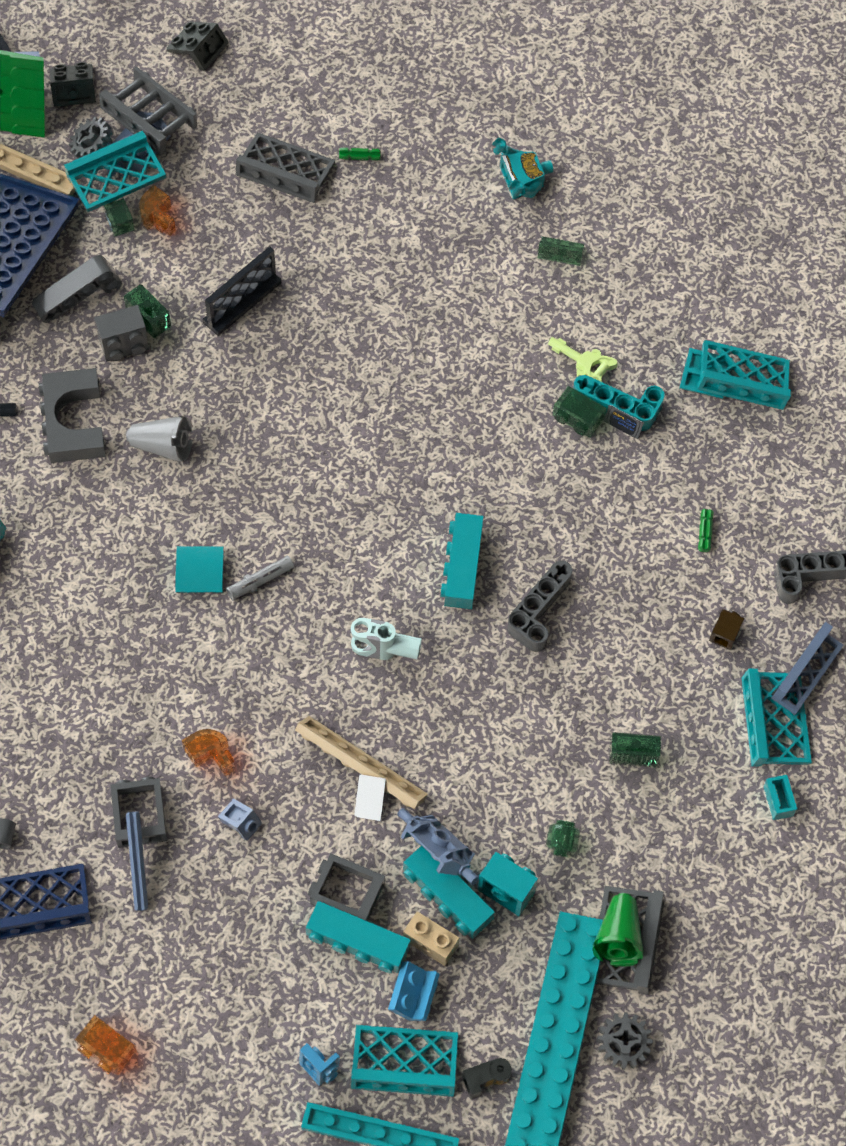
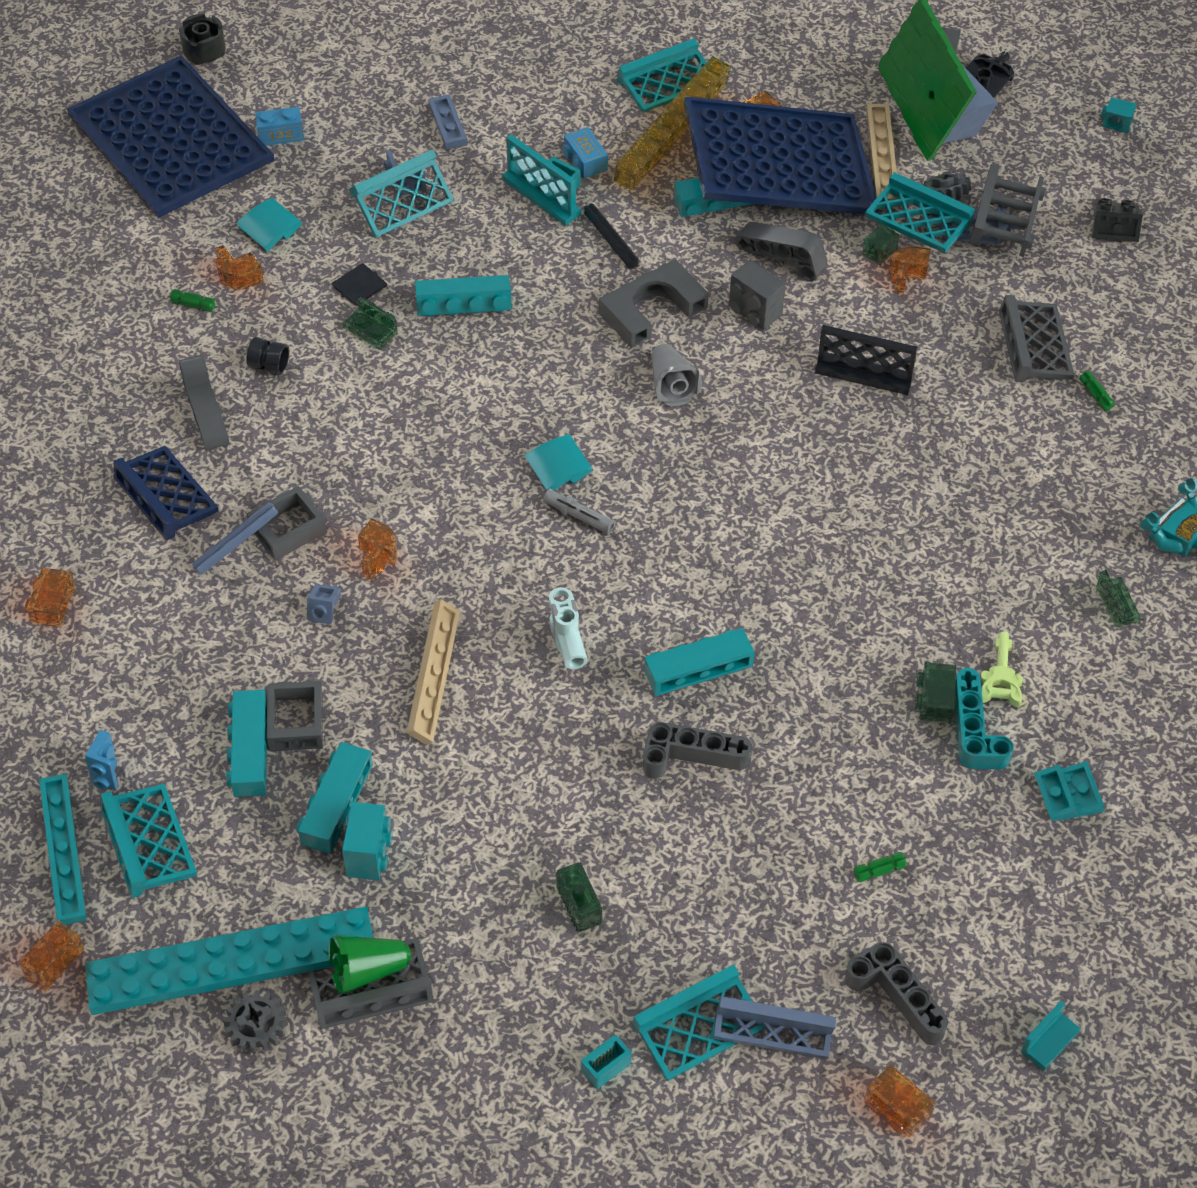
camera: 65 degrees right, 10 degrees down
pearl dark grey bracket [50,62,96,107] -> none
clear green brick [124,284,171,339] -> none
white sticker [354,774,386,821] -> none
dark azure bracket [388,961,440,1021] -> none
sand blue plate [397,808,479,885] -> none
tan brick [403,911,459,966] -> none
pearl dark grey leg [462,1058,512,1100] -> none
clear green head [546,820,580,857] -> none
black sticker [604,405,644,440] -> none
teal fence [697,340,791,410] -> none
dark brown brick [709,609,745,650] -> none

